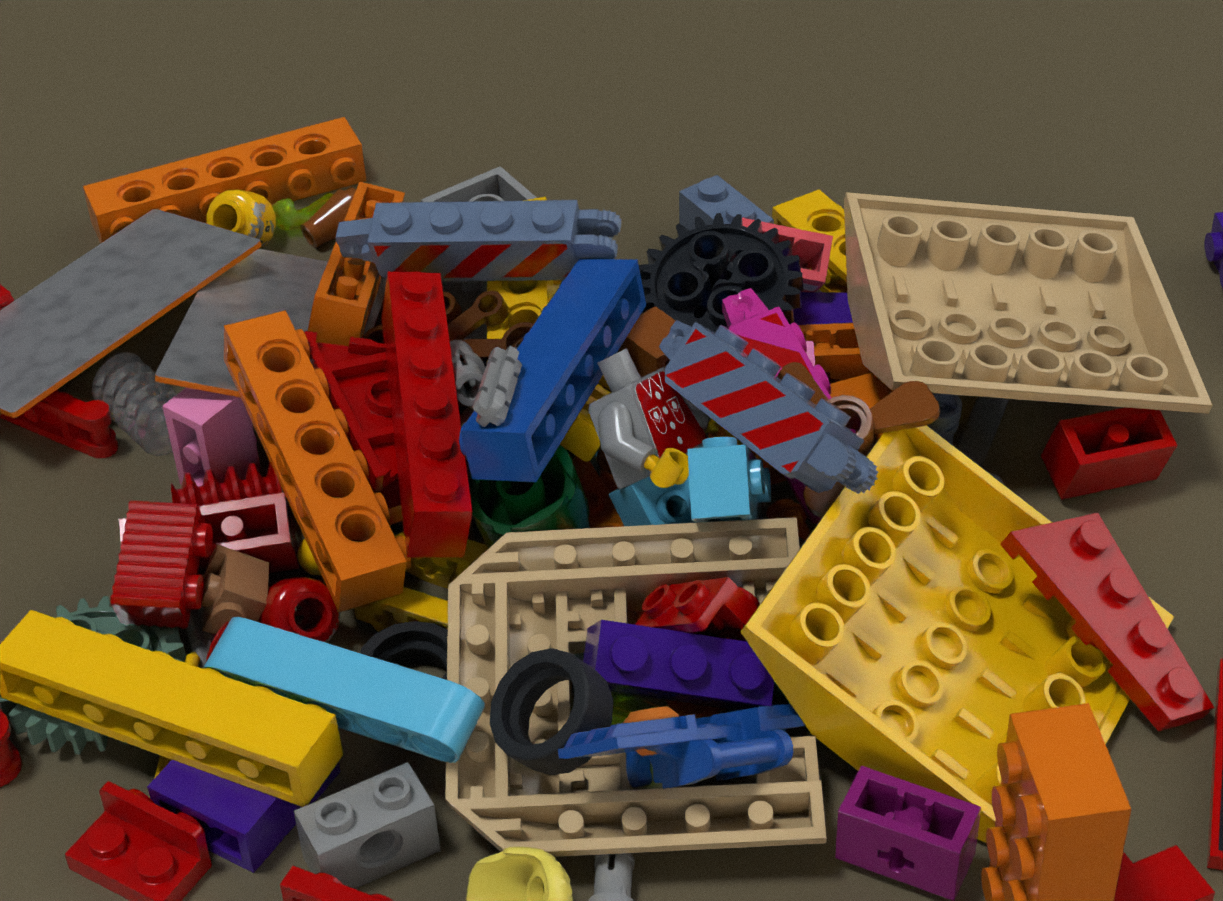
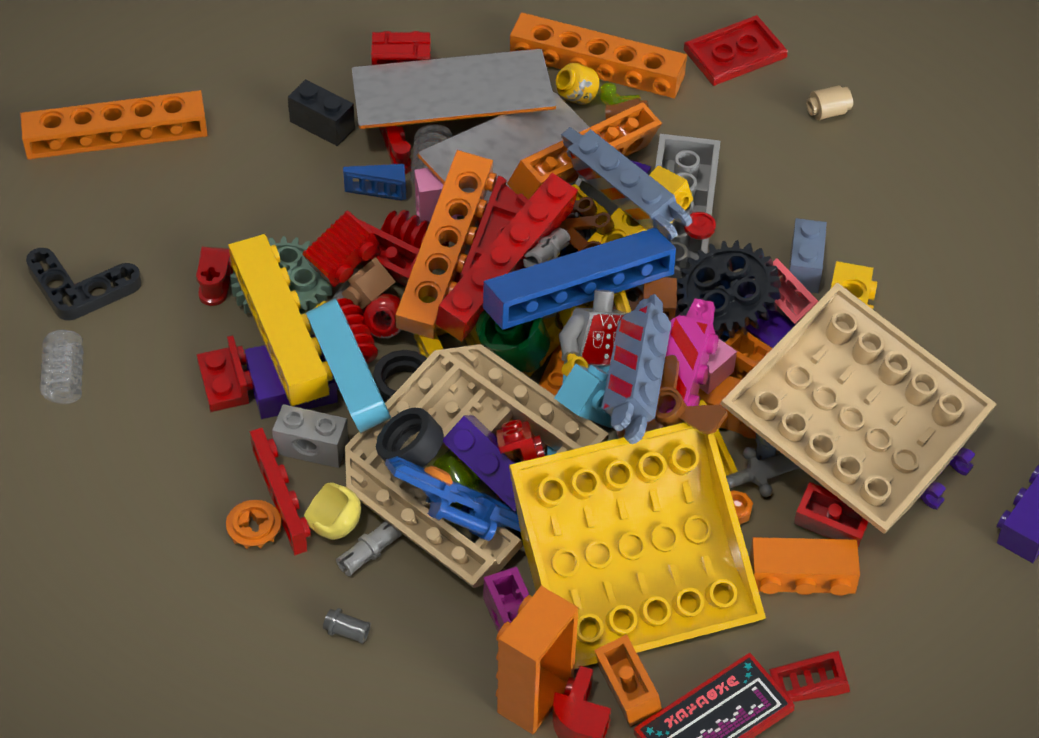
camera: 40 degrees right, 10 degrees up
light grey axle [473,346,522,427] -> none
red wing [1000,513,1215,732] -> none
none -> blue slope [343,164,406,200]
none -> orange brick [594,634,662,727]
none -> red tile [683,15,788,86]
none -> orange brick [749,537,860,596]
none -> tan brick [806,85,853,120]

